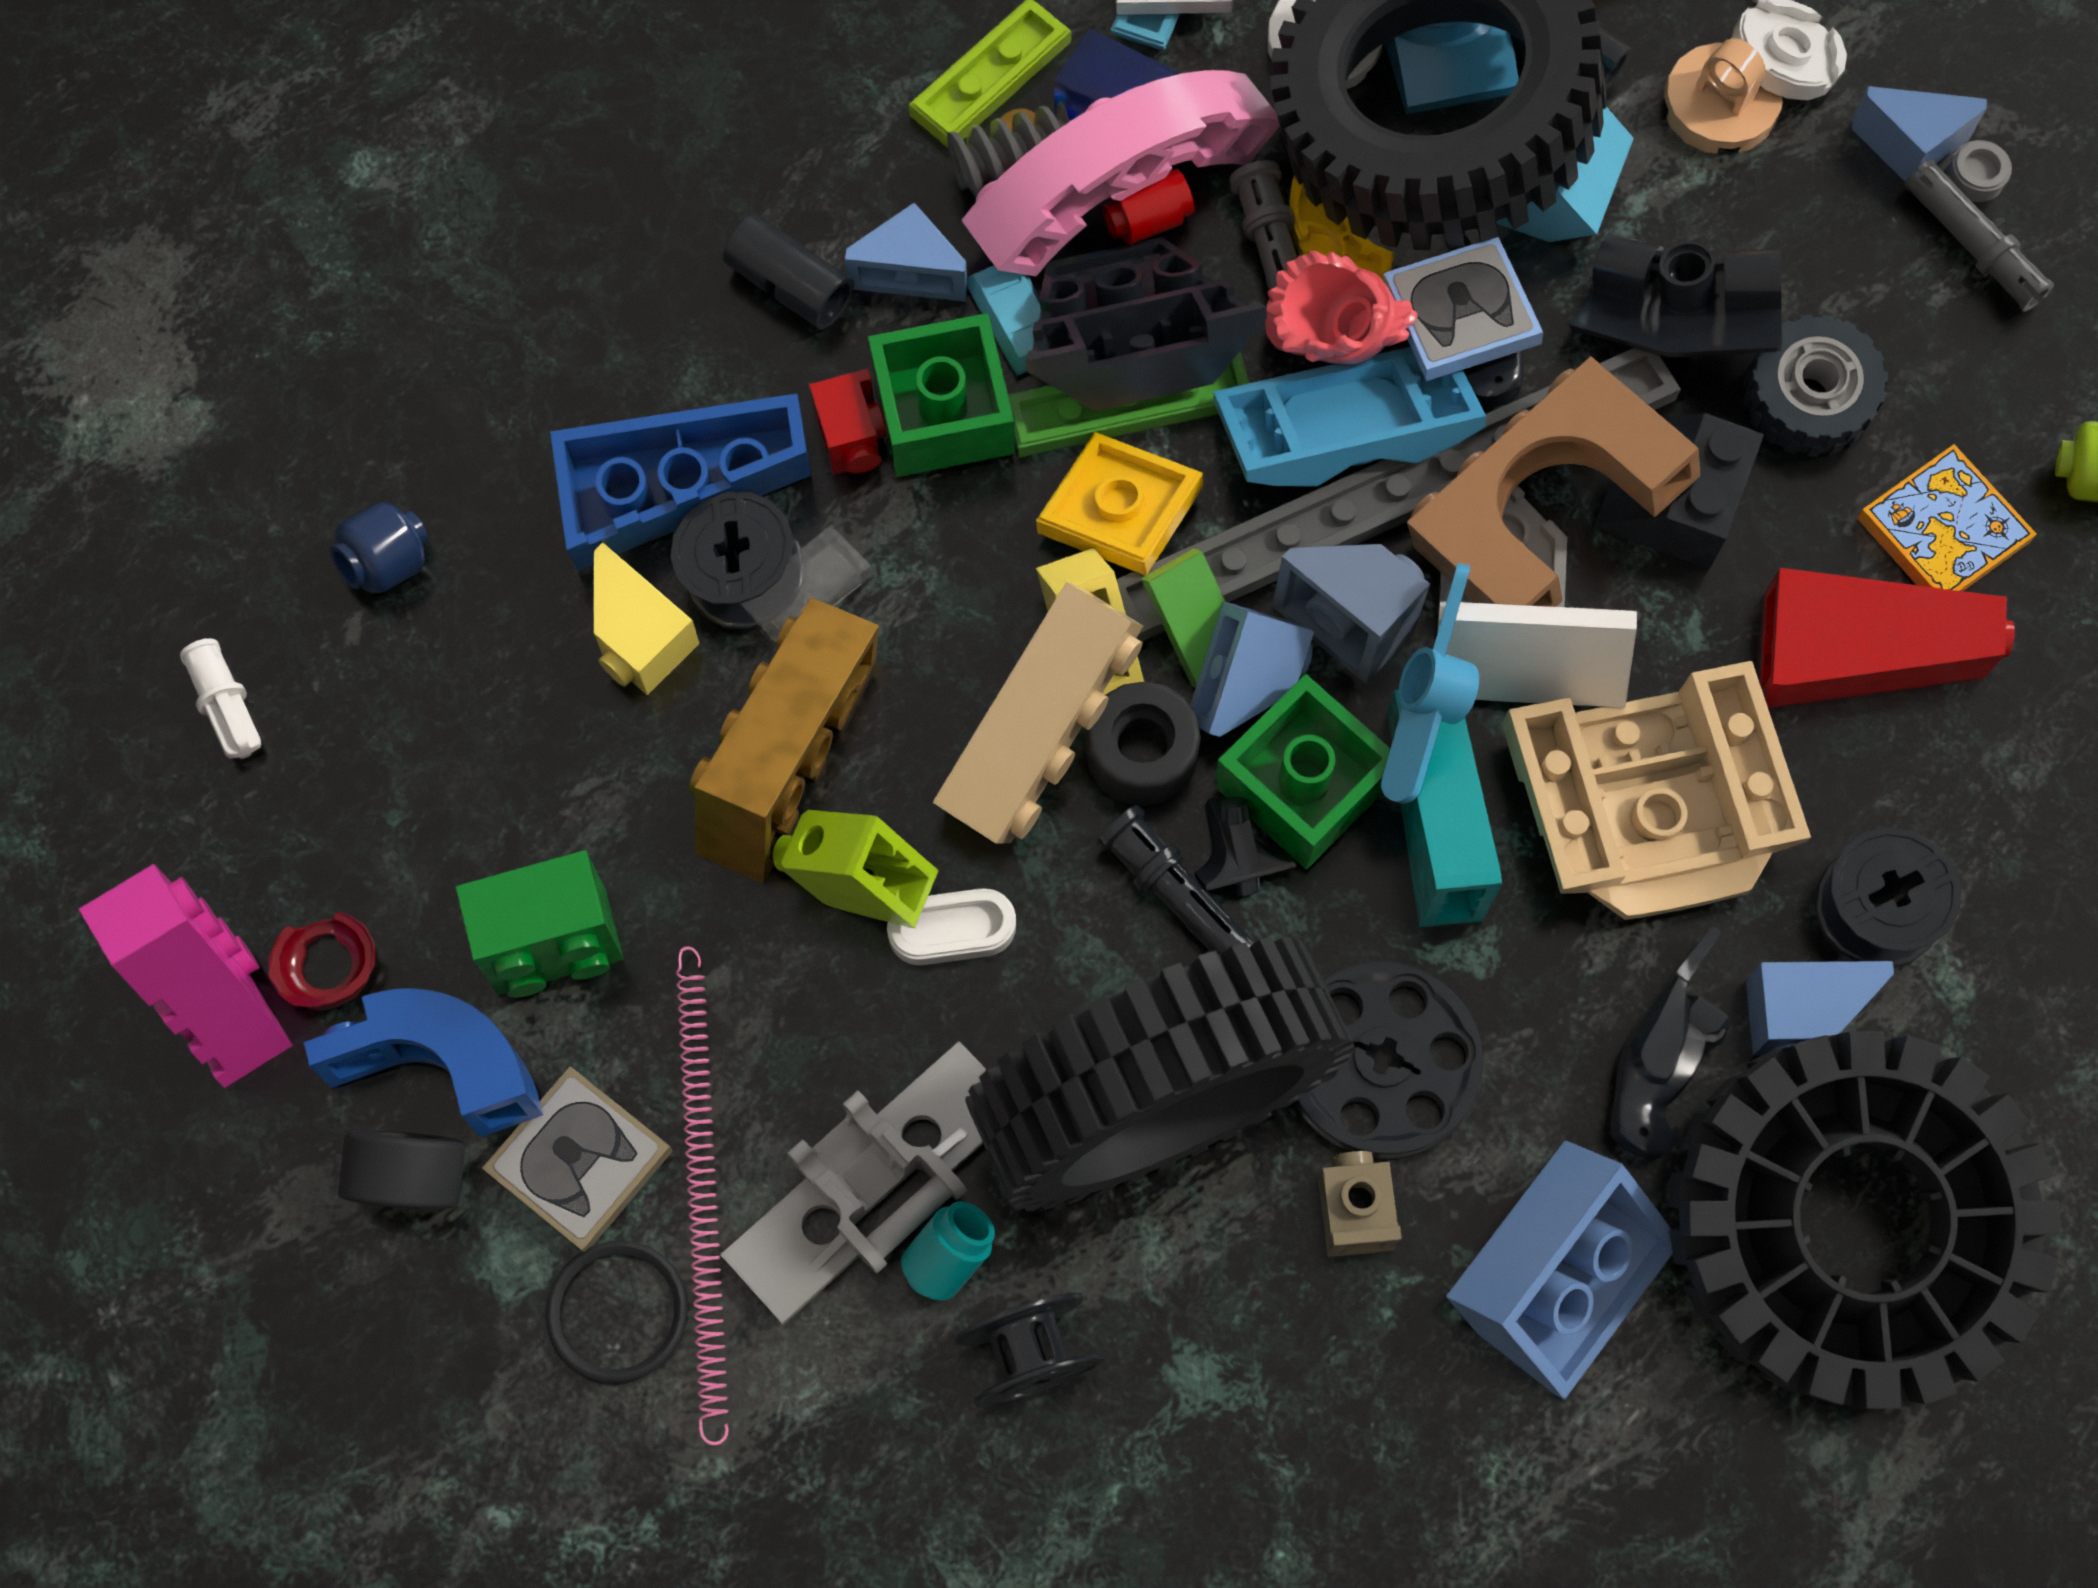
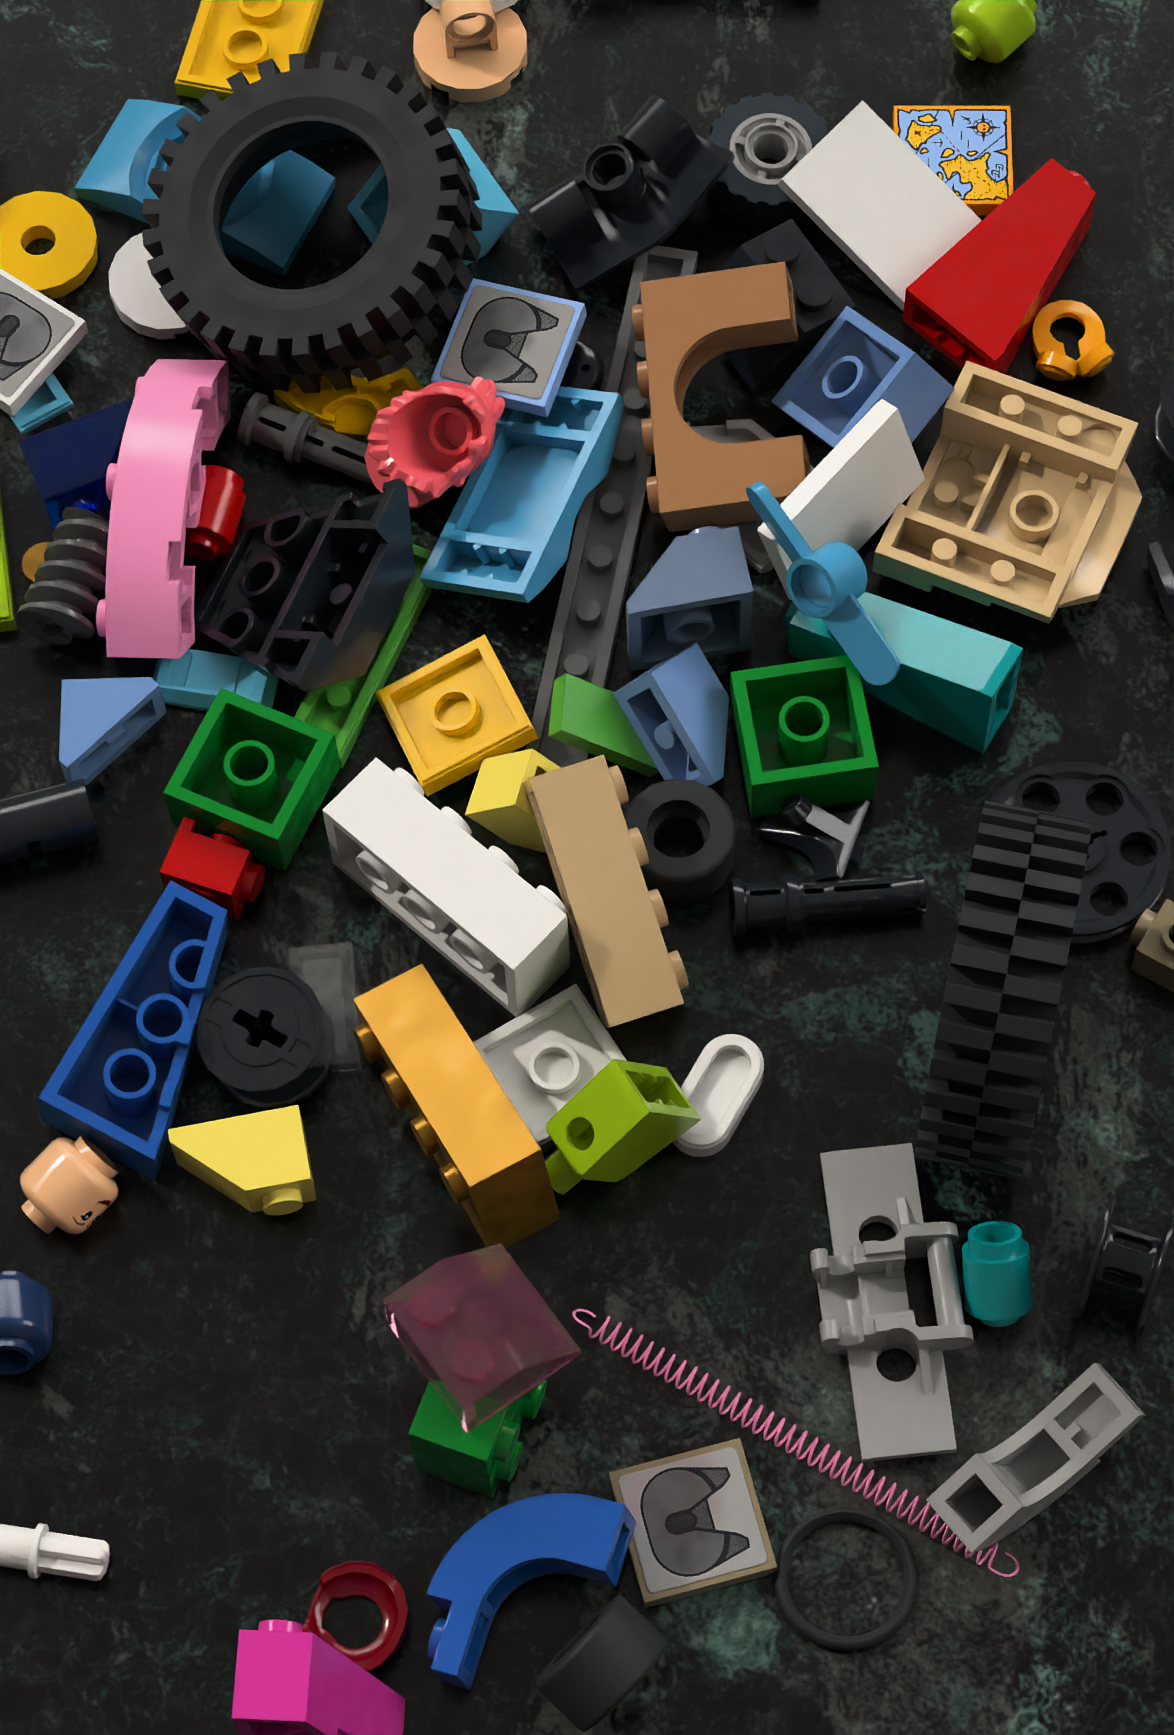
camera: 50 degrees left, 5 degrees down
none -> light nougat head [20,1136,119,1234]
none -> white brick [322,758,571,1017]
none -> clear pink slope [383,1243,581,1433]
none -> white tile [473,984,627,1153]
none -> medium blue slope [771,306,955,450]
none -> white tile [778,100,982,311]
none -> light grey arch [926,1363,1145,1553]
none -> light orange piece [1032,300,1115,381]

